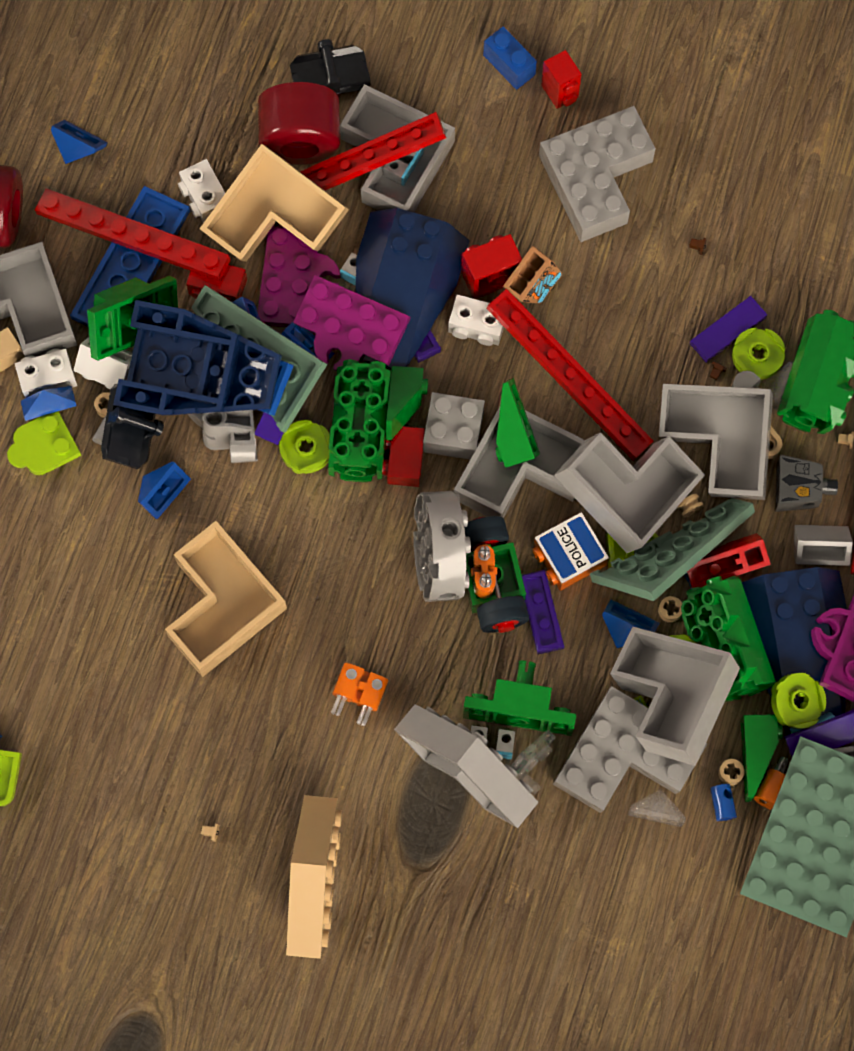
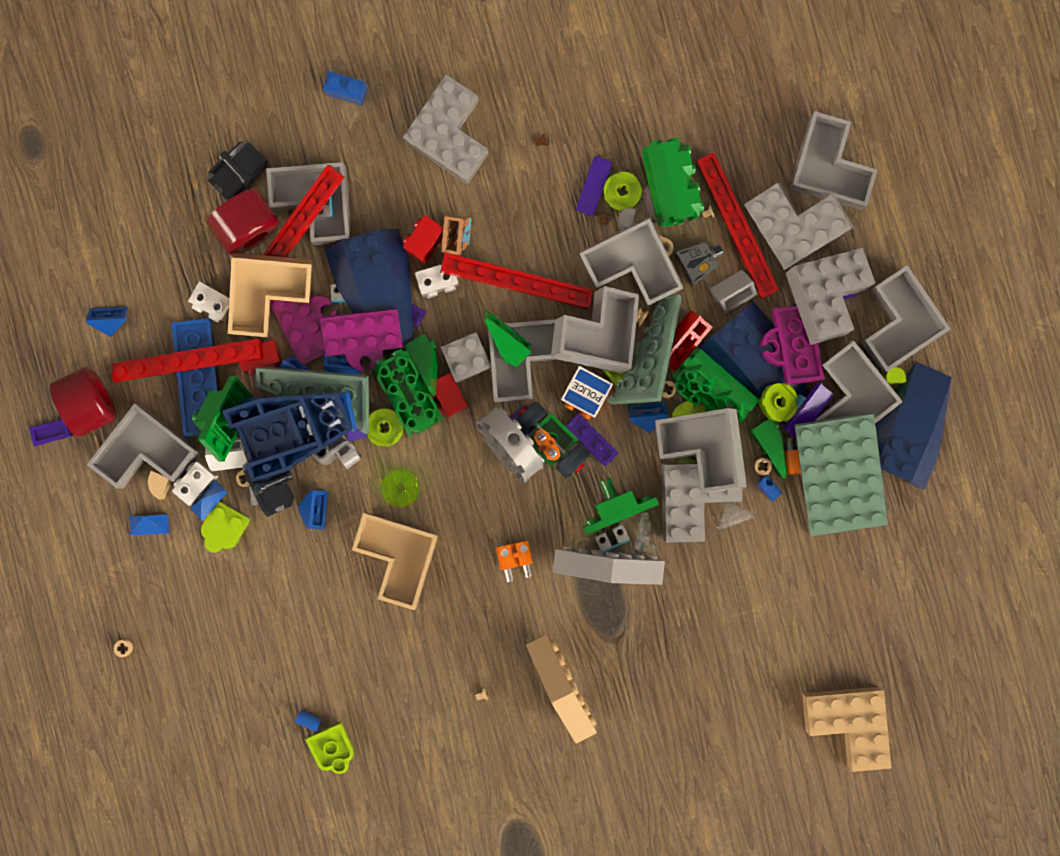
camera: 30 degrees left, 15 degrees up
red brick [541,50,582,109] -> none
none -> clear neon green plate [381,469,420,508]

